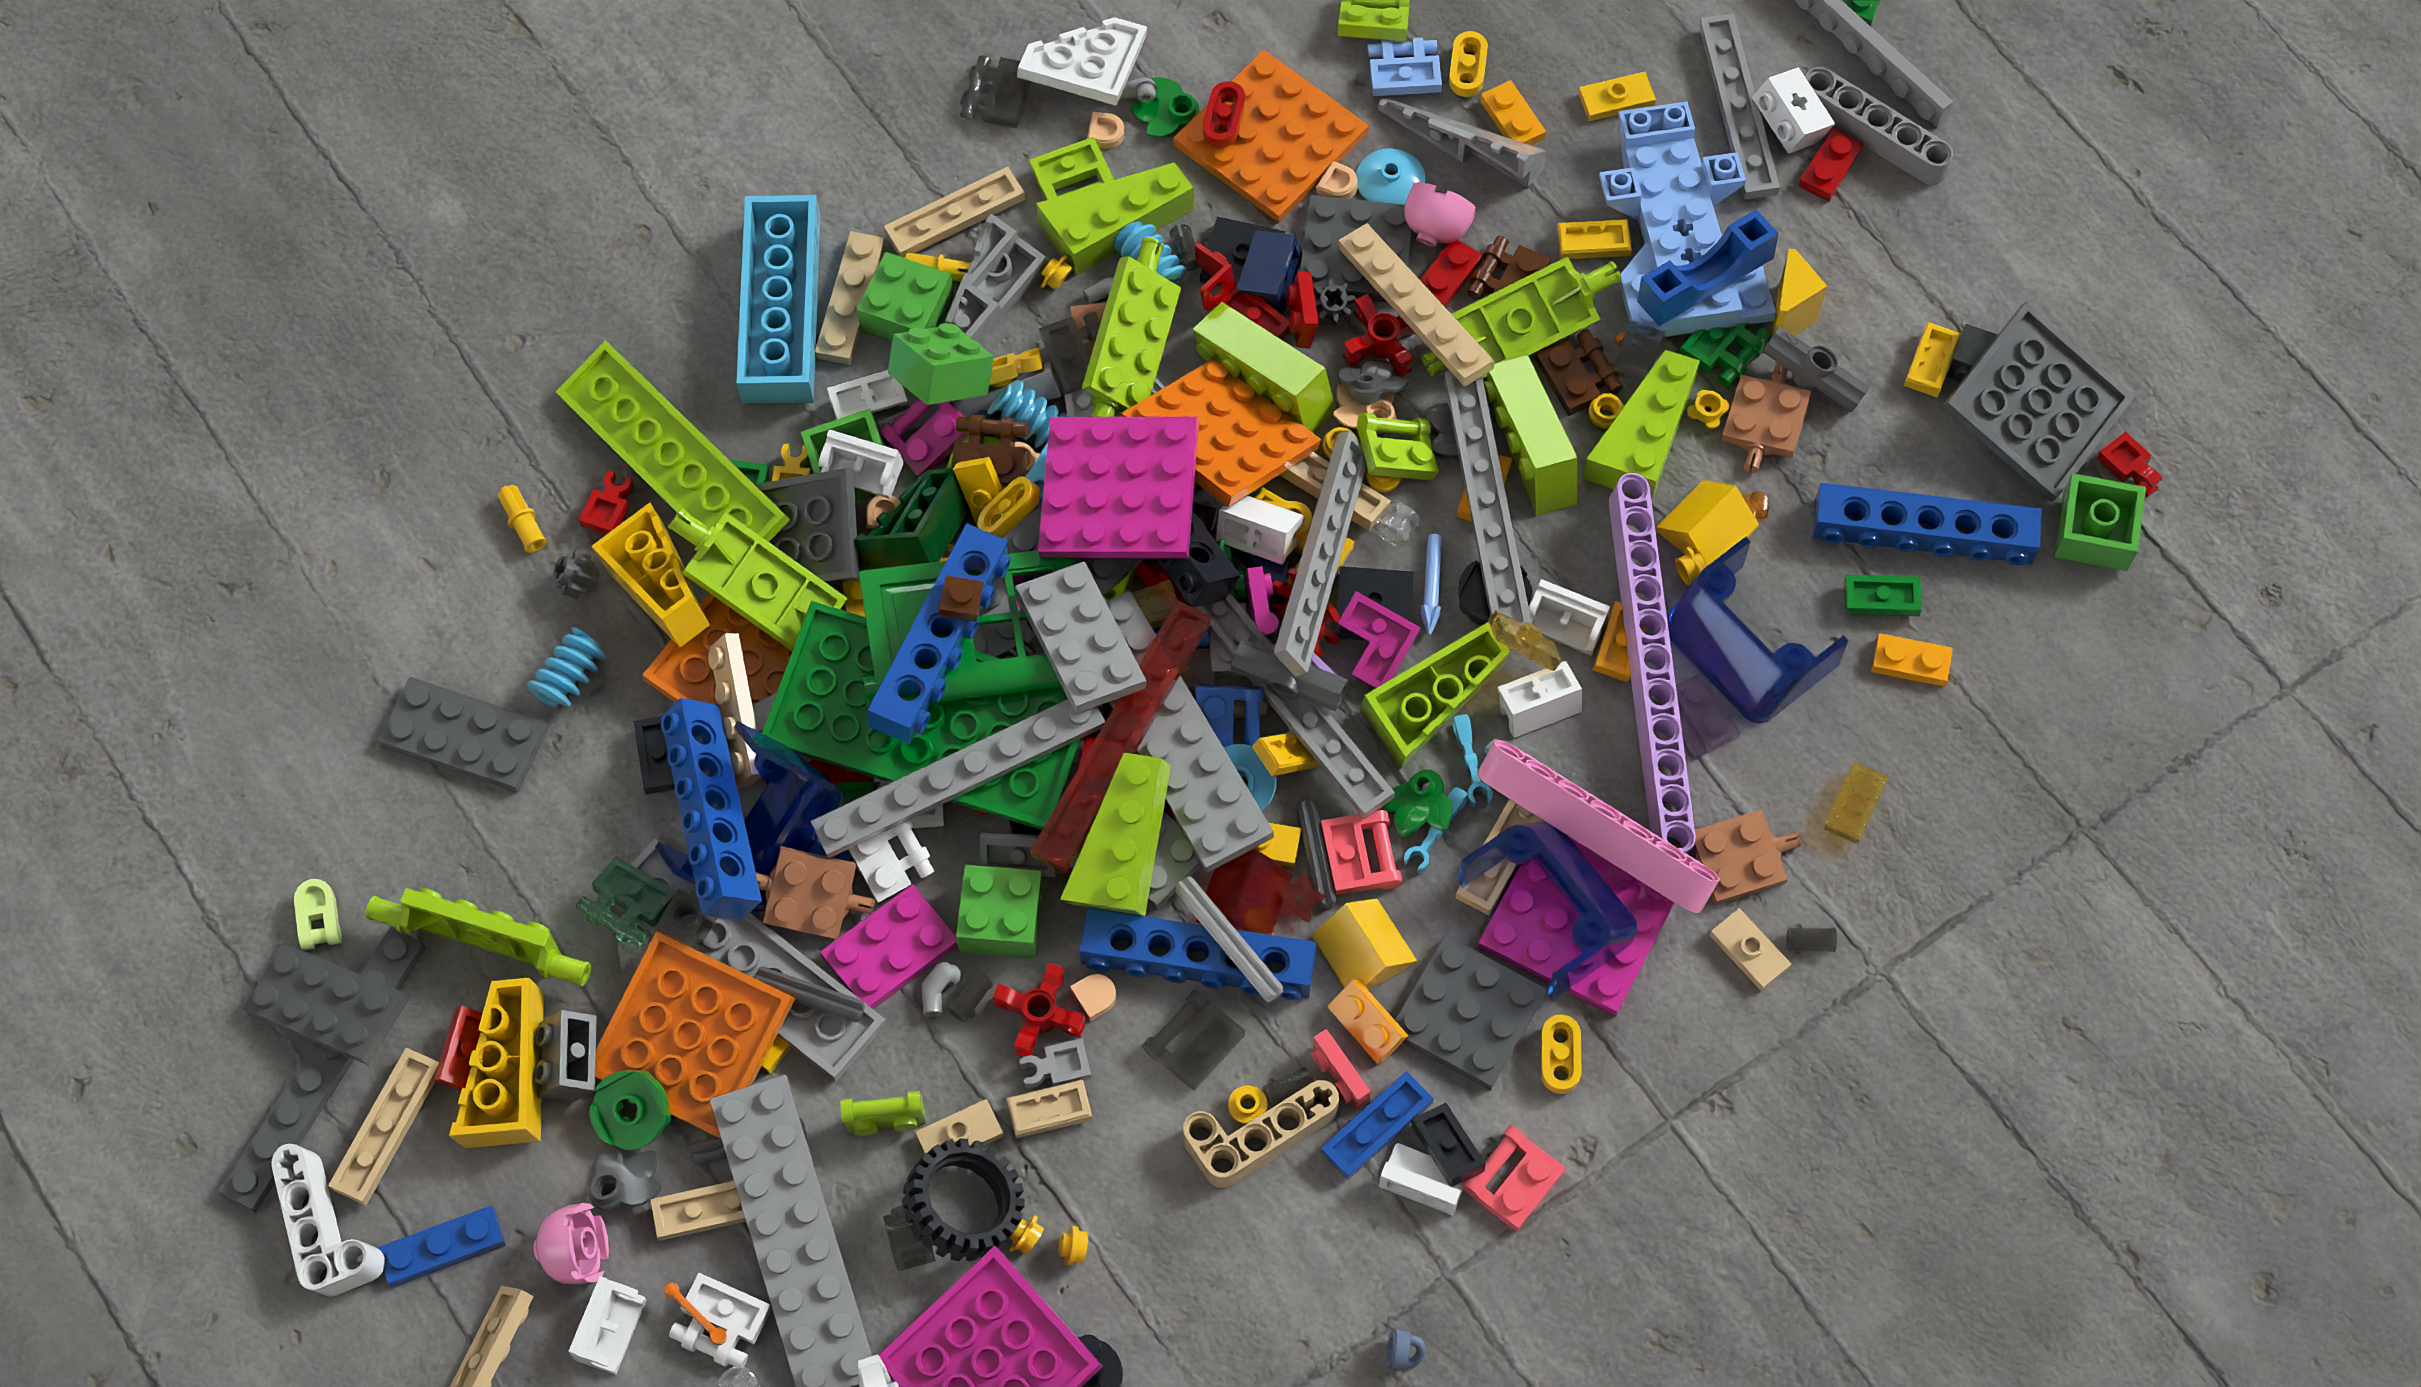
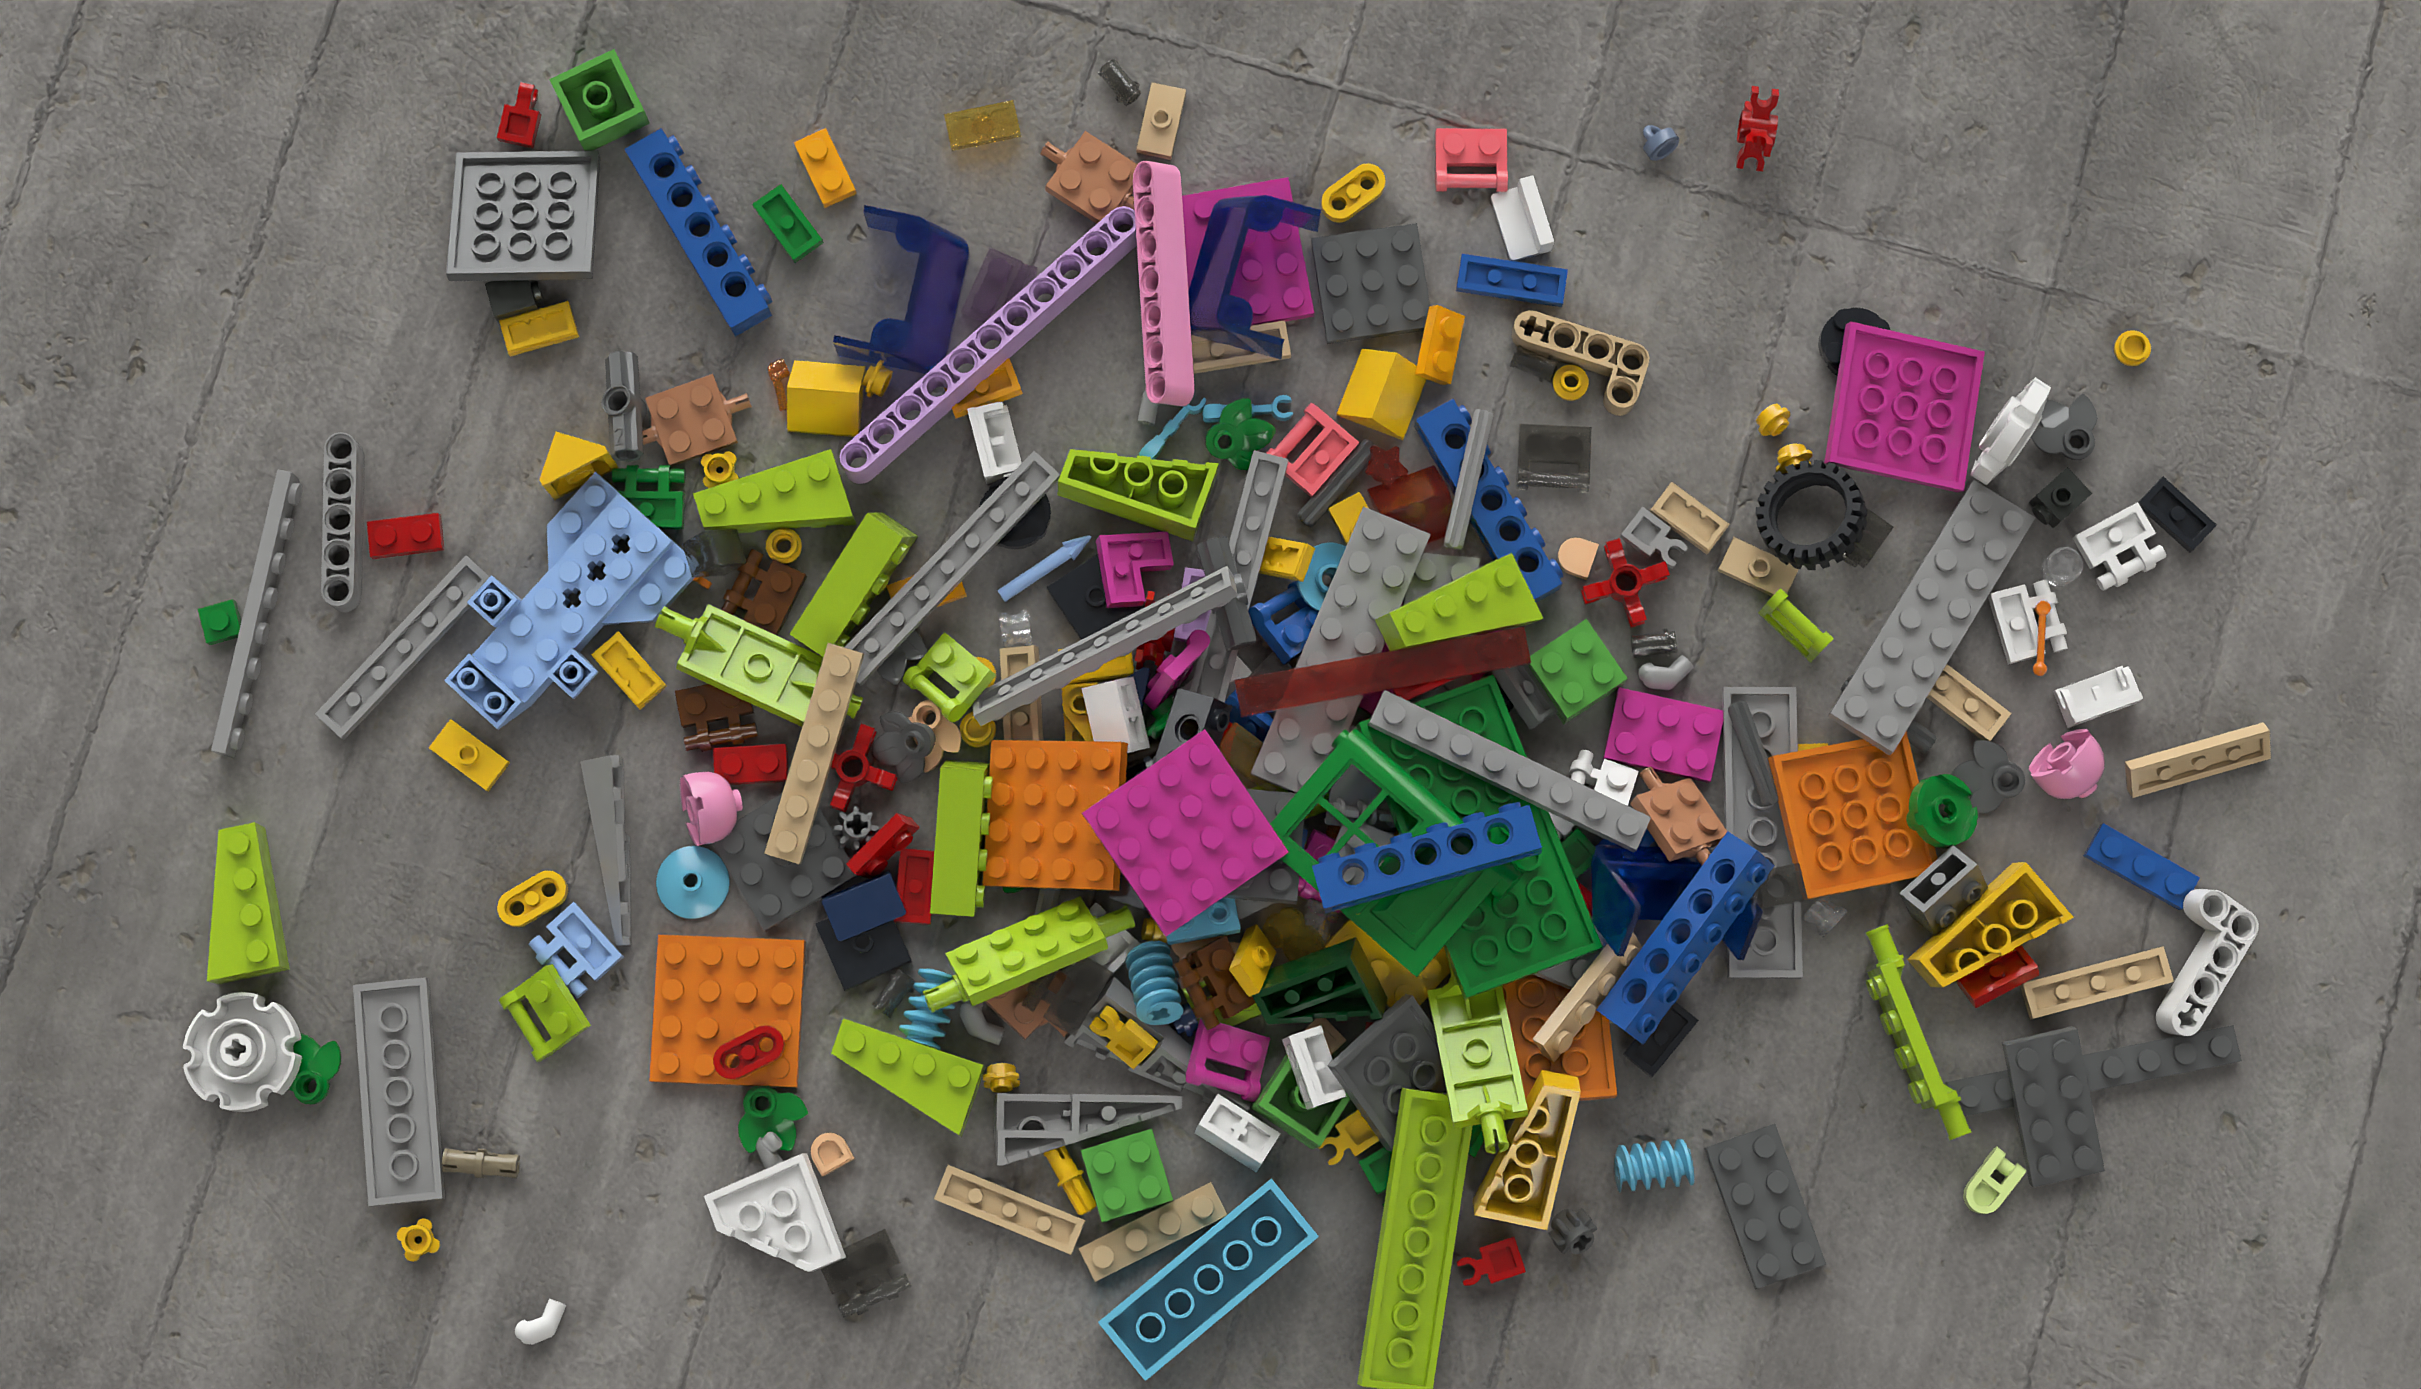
camera: 130 degrees left, 15 degrees up
yellow axle [498,485,547,553] -> none
clear green plate [576,856,678,946] -> none
bright green brick [888,323,994,405] -> none
reddish brown plate [939,575,984,622] -> none
yellow plate [977,477,1040,538] -> none
light grey plate [1015,561,1146,714] -> none
lime plate [1029,137,1114,200] -> none
red bracket [1193,242,1235,311] -> none
coral plate [1311,1029,1371,1111] -> none
light nougat tile [1316,161,1358,199] -> none
black plate [1411,1103,1486,1187] -> none
light orange plate [1480,80,1546,146] -> none
clear yellow plate [1488,610,1562,671] -> none
white hinge [1497,661,1582,738] -> none
blue arch [1637,209,1779,326] -> none
white brick [1752,67,1835,154] -> none

